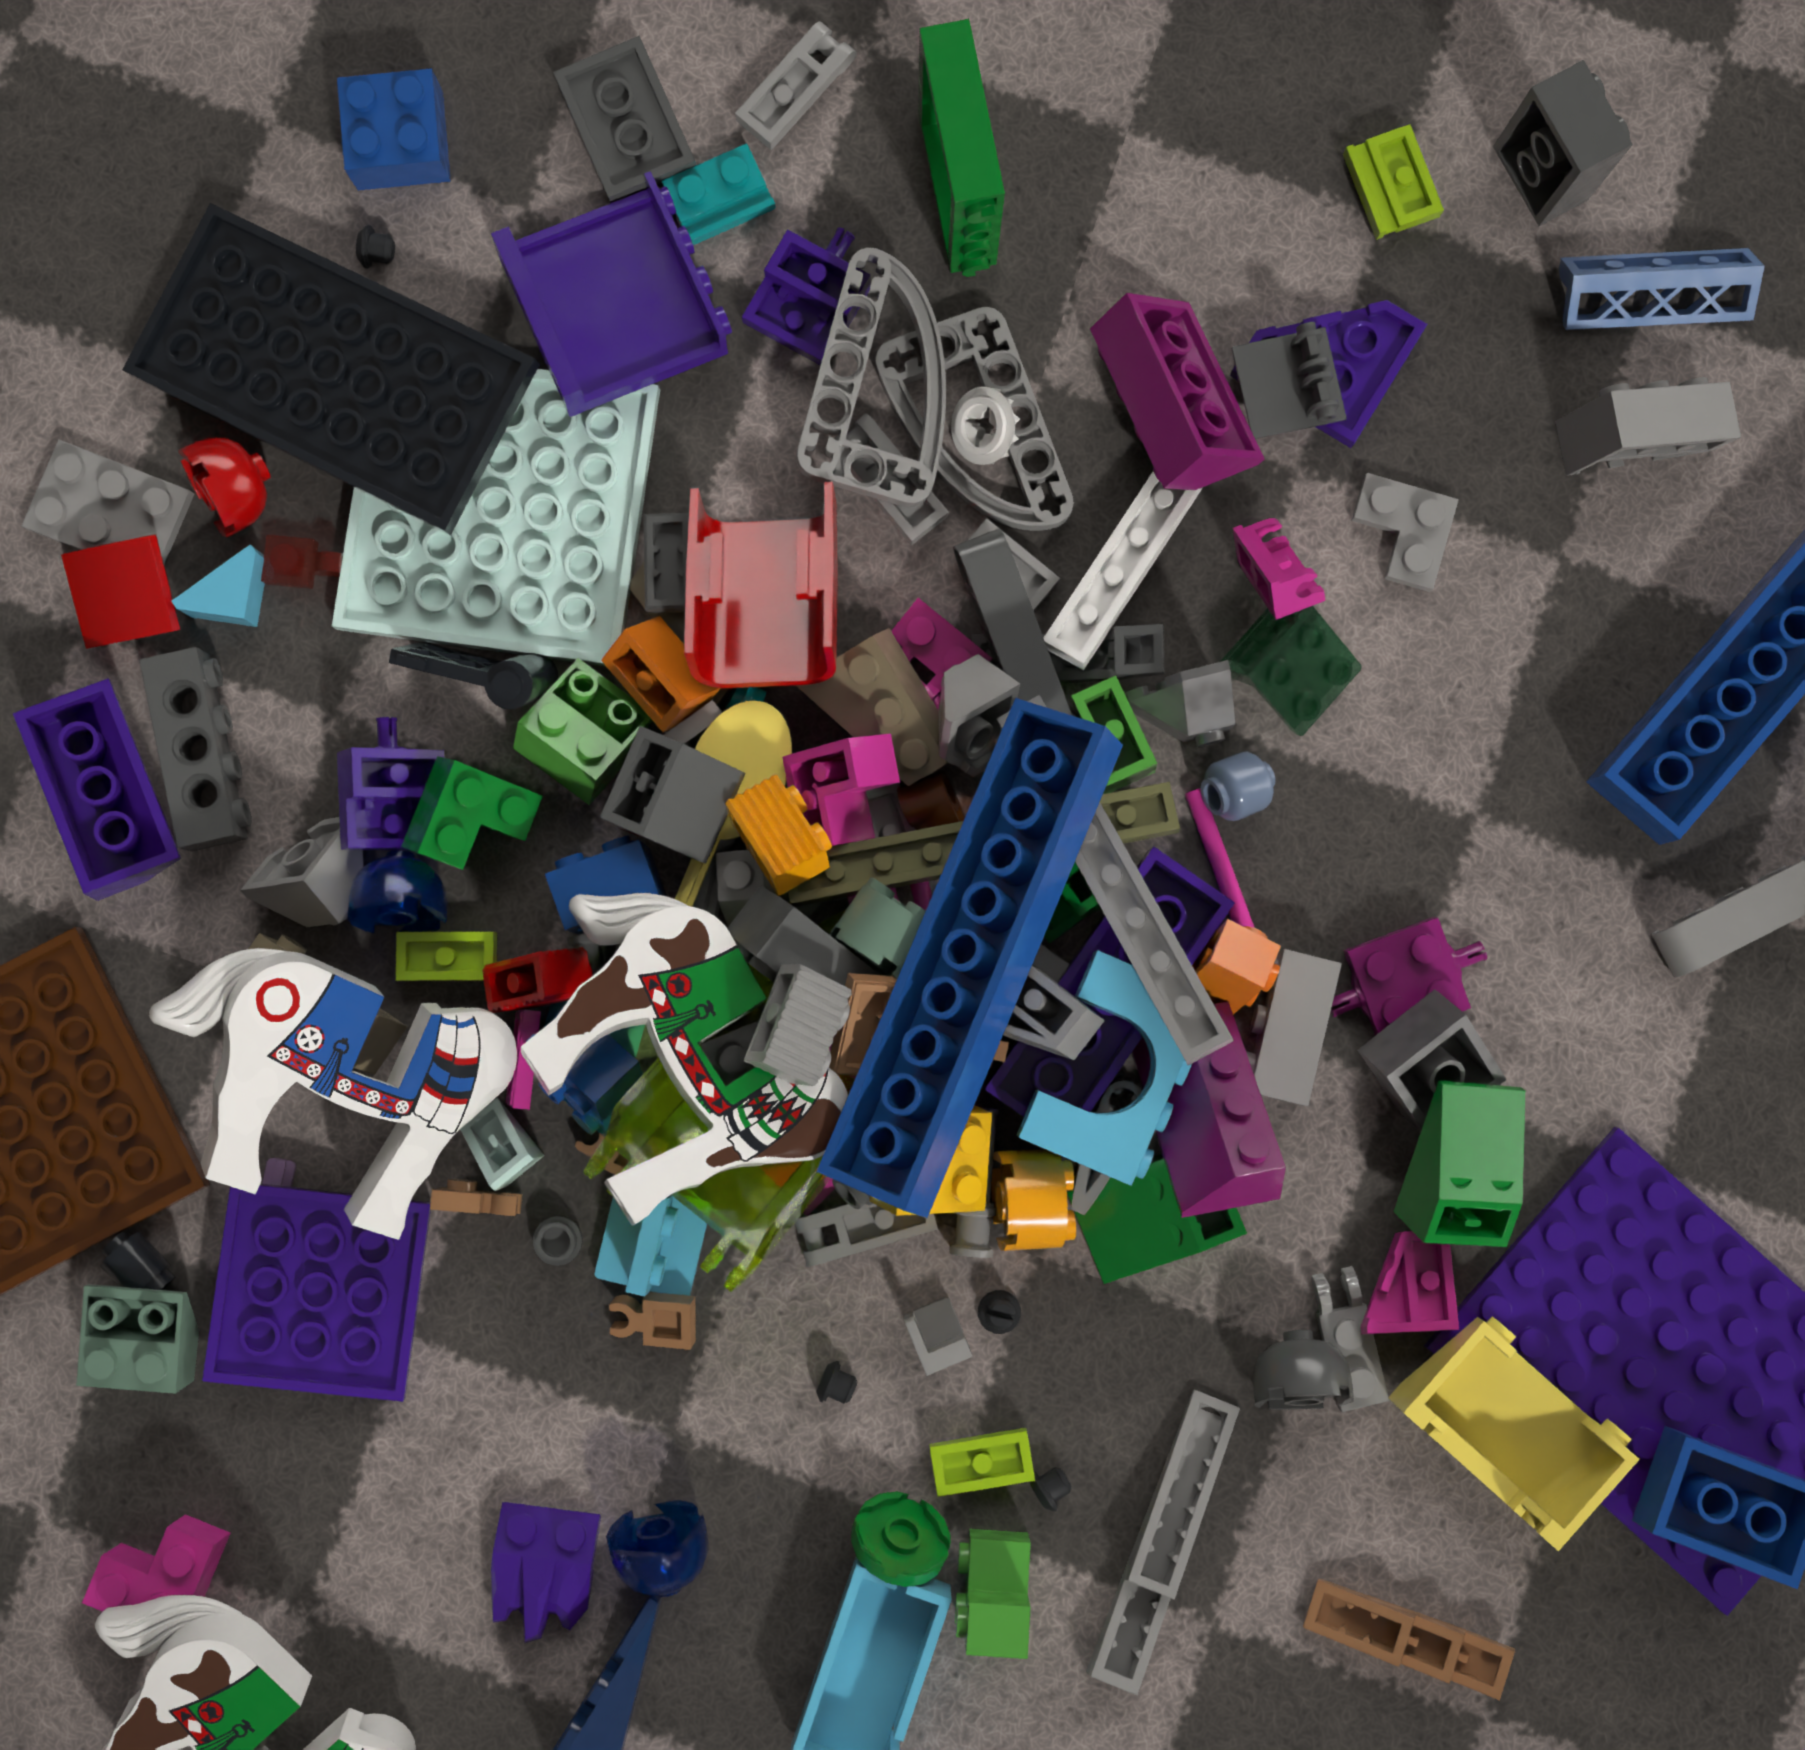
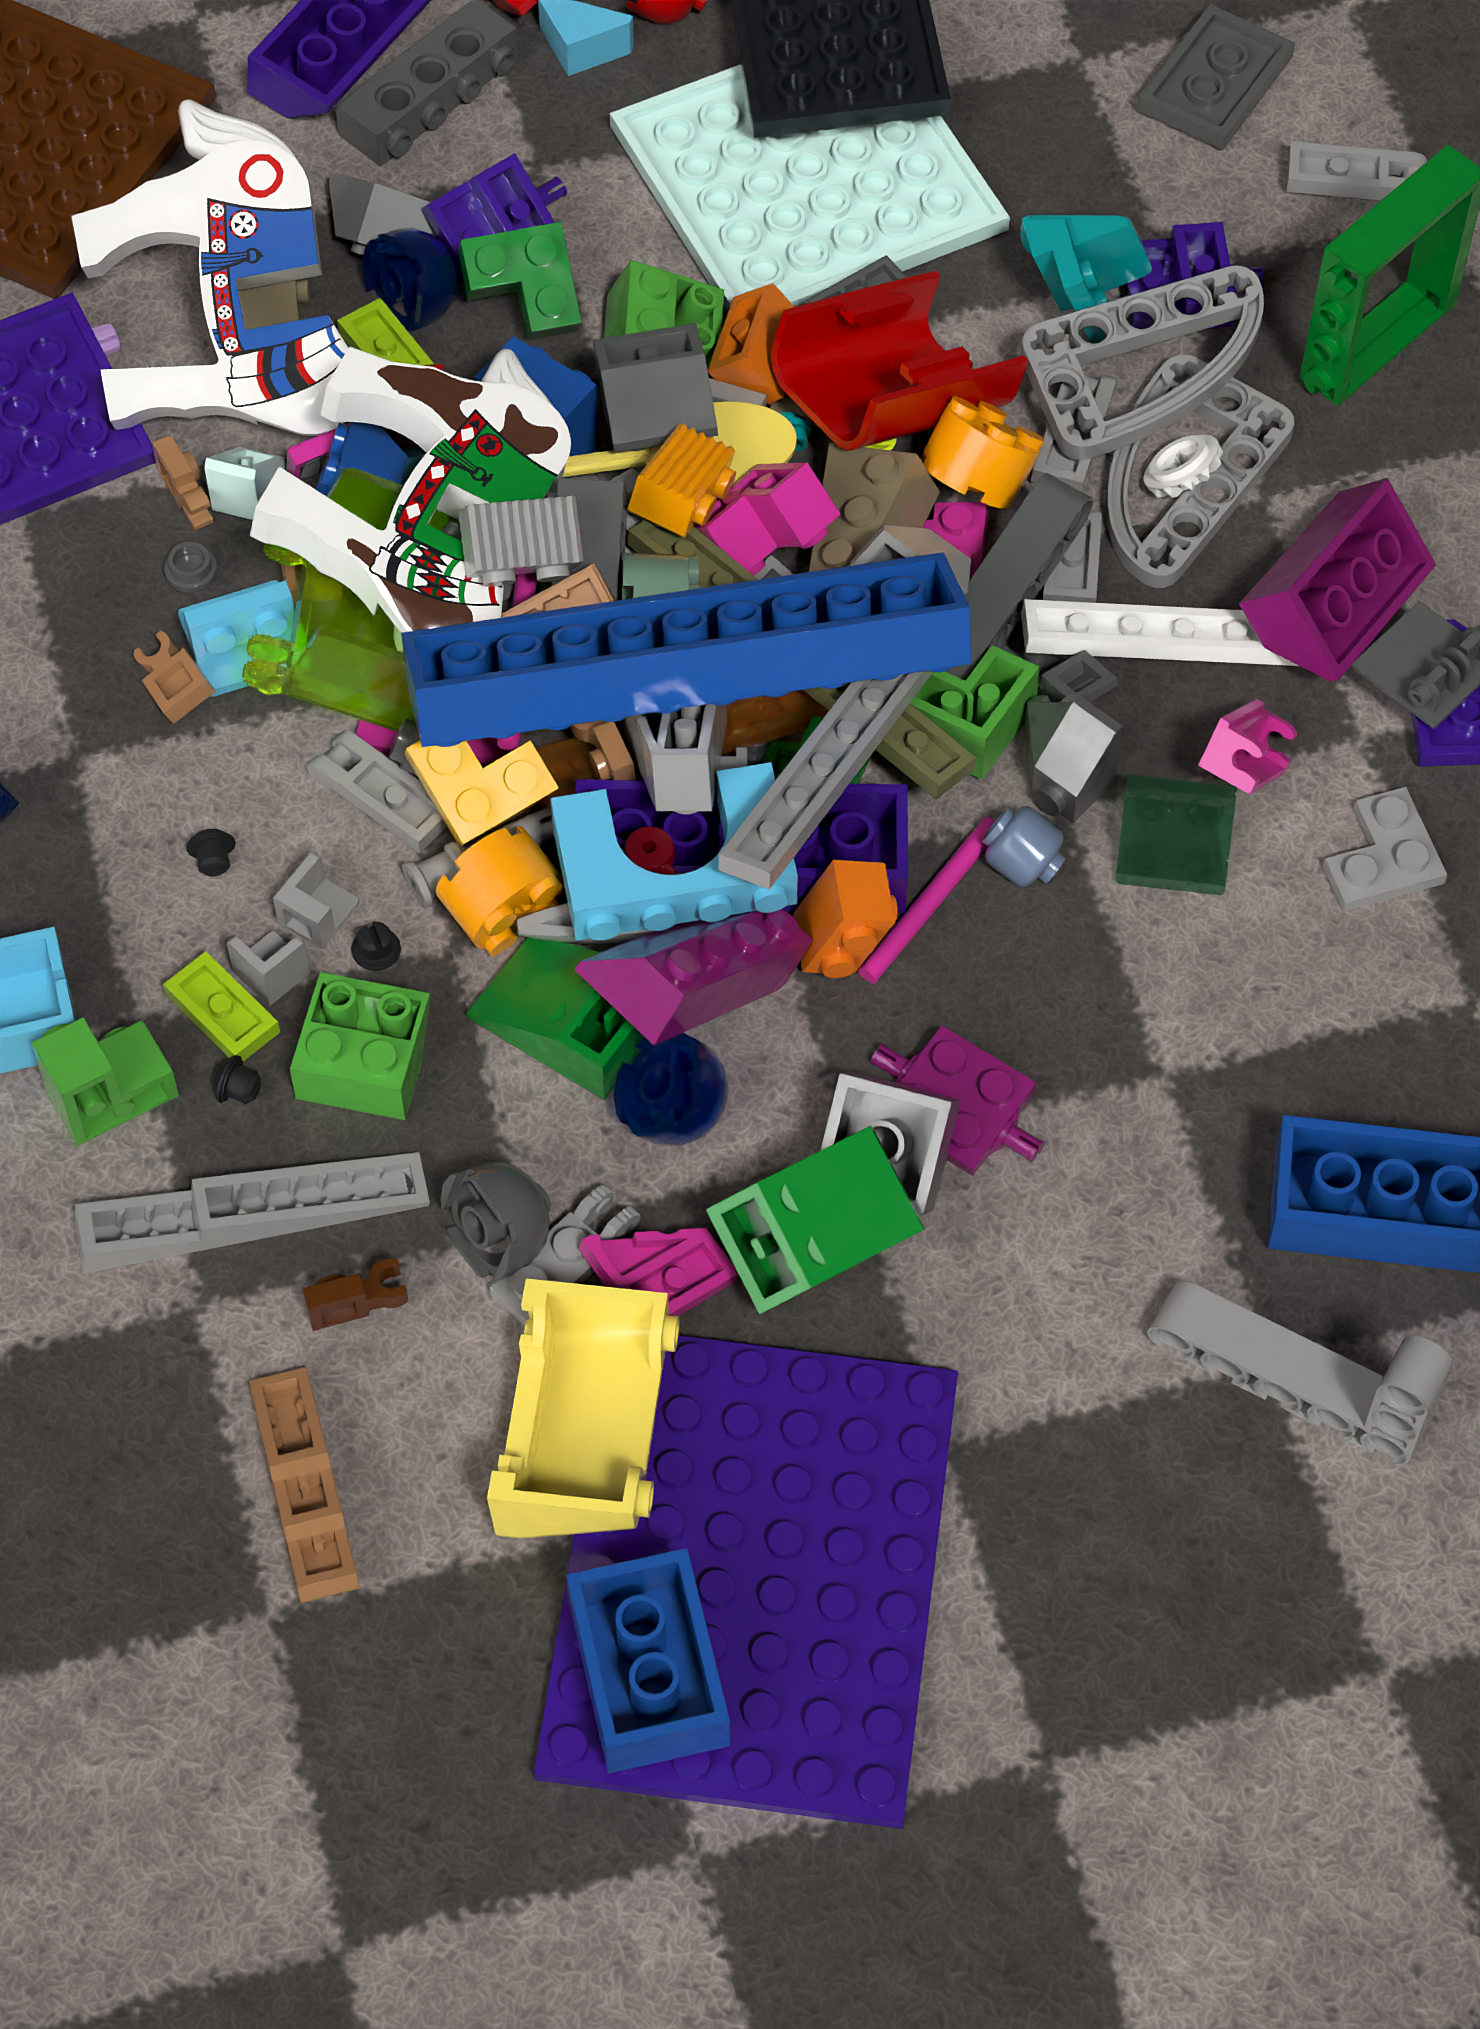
camera: 55 degrees right, 25 degrees down
clear red plate [261,535,343,589] -> none
black piece [389,642,558,709] -> none
dark purple panel [491,171,732,417] -> none
teal plate [662,143,776,245] -> none
green tile [851,1491,951,1587] -> none
light grey brick [1246,949,1342,1106] -> none
none -> light grey panel [227,930,311,1006]
none -> bright green slope [290,972,430,1120]
none -> reddish brown plate [303,1258,408,1331]
none -> clear blue cylinder [614,1032,729,1146]
none -> dark red piece [623,826,681,875]
none -> light orange brick [920,396,1045,509]
none -> teal piece [1019,213,1152,344]

